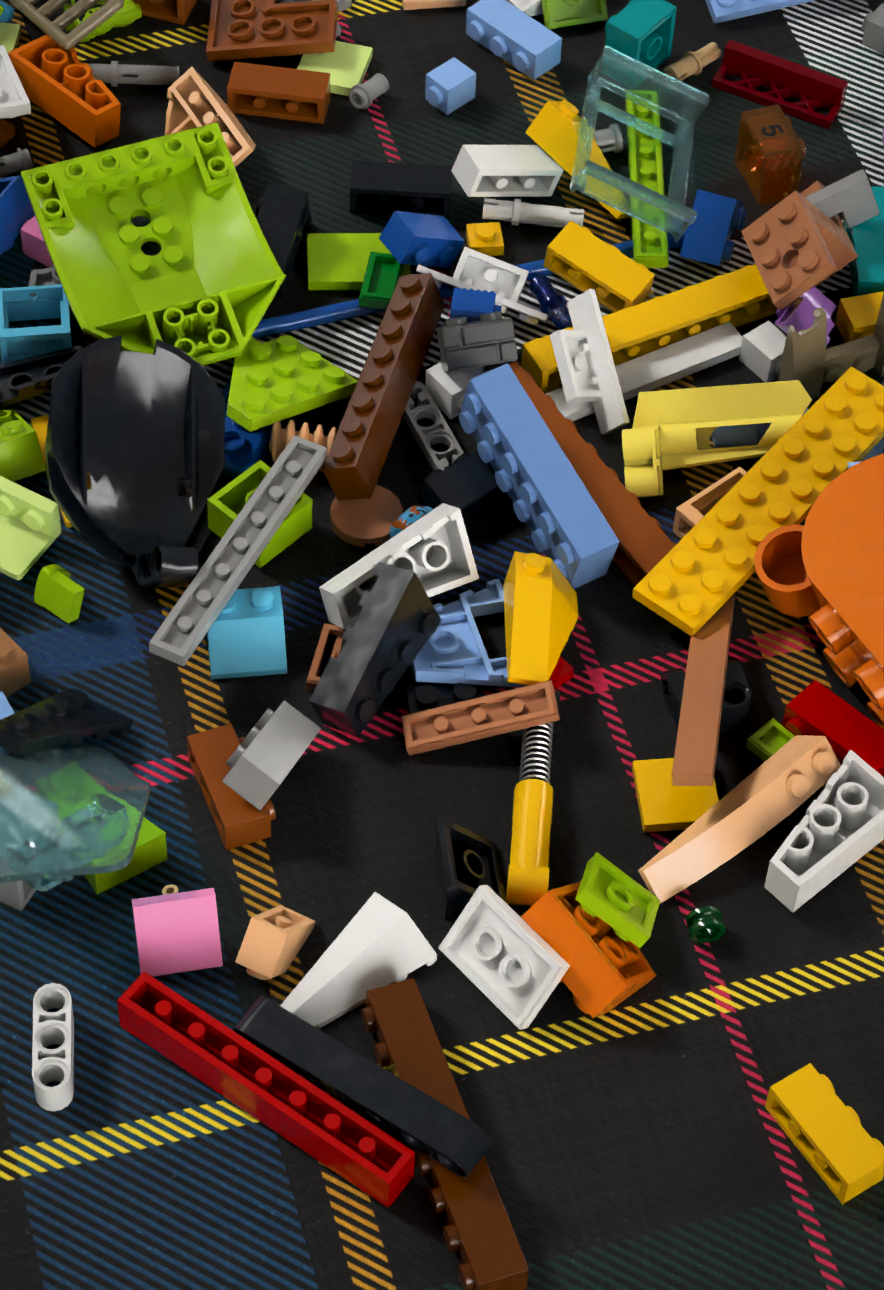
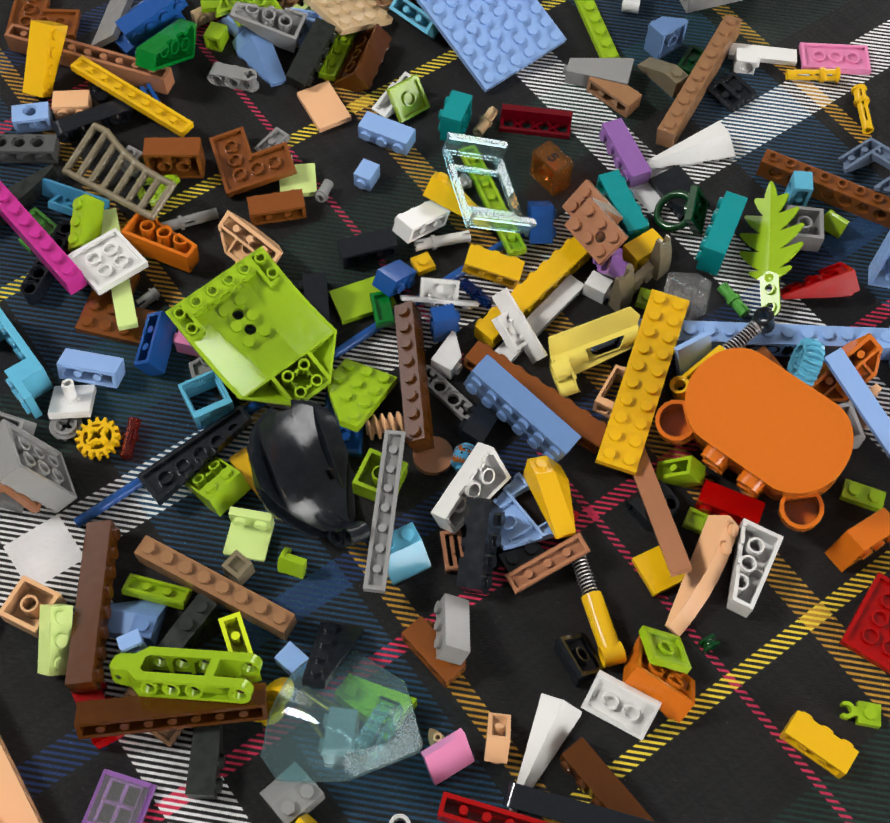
camera: 20 degrees left, 10 degrees up
dark grey brick [437,311,518,371] -> none
light grey tile [805,169,880,229] -> none
none -> lime slope [656,455,706,488]

